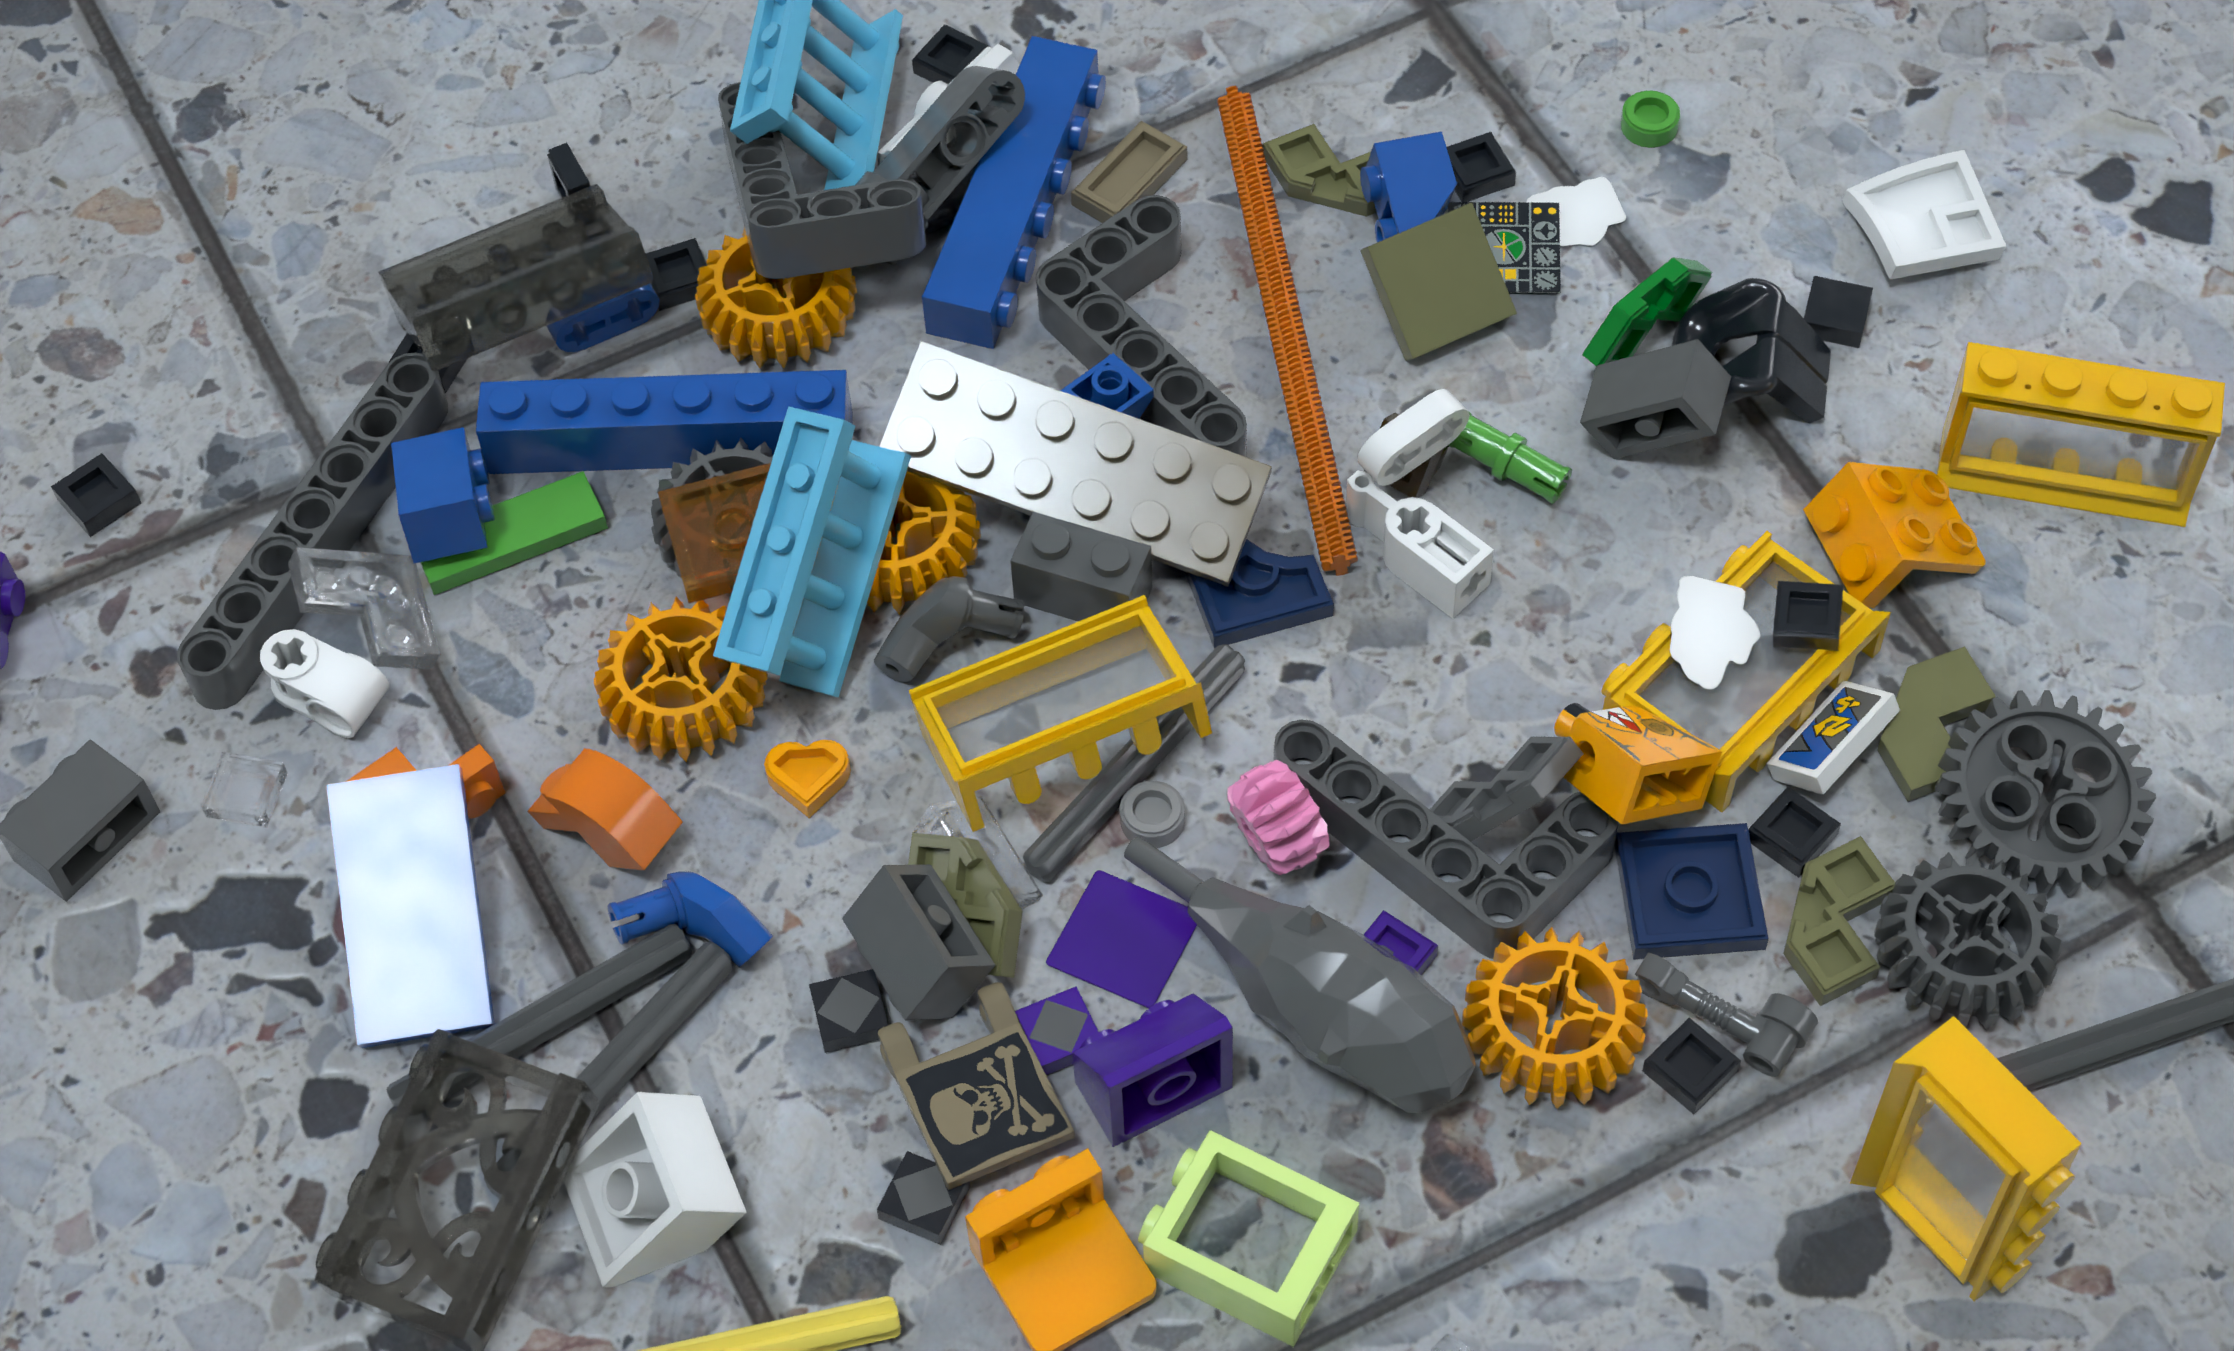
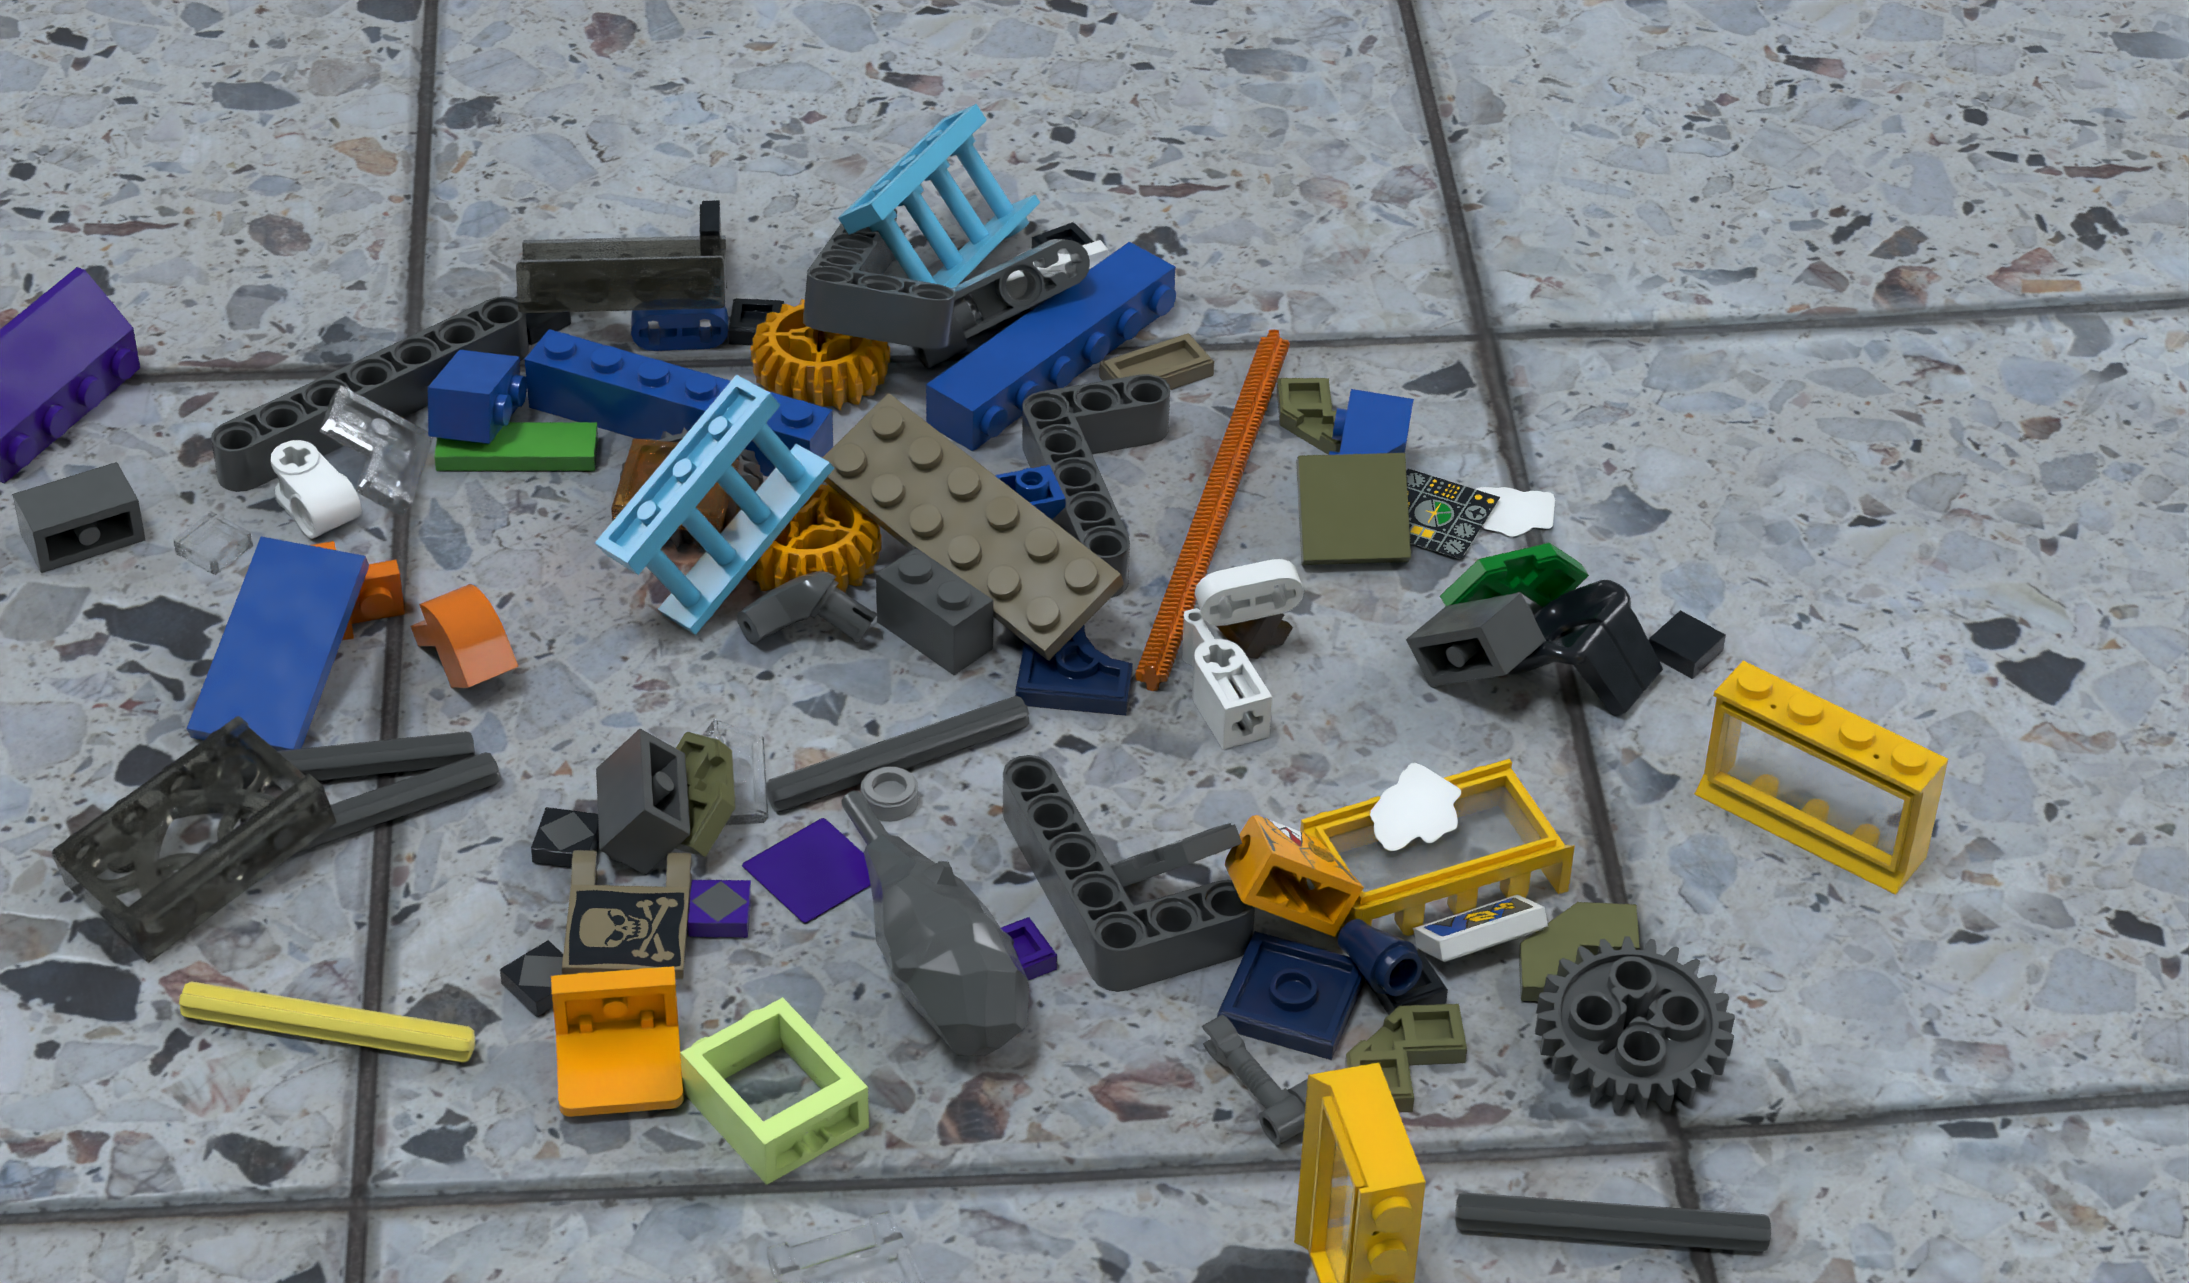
camera: 20 degrees right, 15 degrees down
black tile [51,453,141,537] -> none
white slope [559,1092,747,1287] -> none
light orange gear [594,596,768,762] -> none
blue arm [608,871,773,967] -> none
light orange tile [764,739,851,818] -> none
yellow window [908,595,1212,832] -> none
dark purple slope [1072,993,1233,1147] -> none
bright pink gear [1227,760,1329,875] -> none
black tile [1447,132,1516,202] -> none
bright green pin [1448,412,1572,504] -> none
light orange gear [1462,927,1648,1109] -> none
bright green tile [1620,90,1680,148] -> none
black tile [1642,1017,1741,1115] -> none
black tile [1773,581,1843,651] -> none
light orange bracket [1803,462,1986,608] -> none
white plate [1842,150,2006,280] -> none
dark grey gear [1874,852,2062,1030] -> none
none -> dark blue cone [1338,919,1423,996]

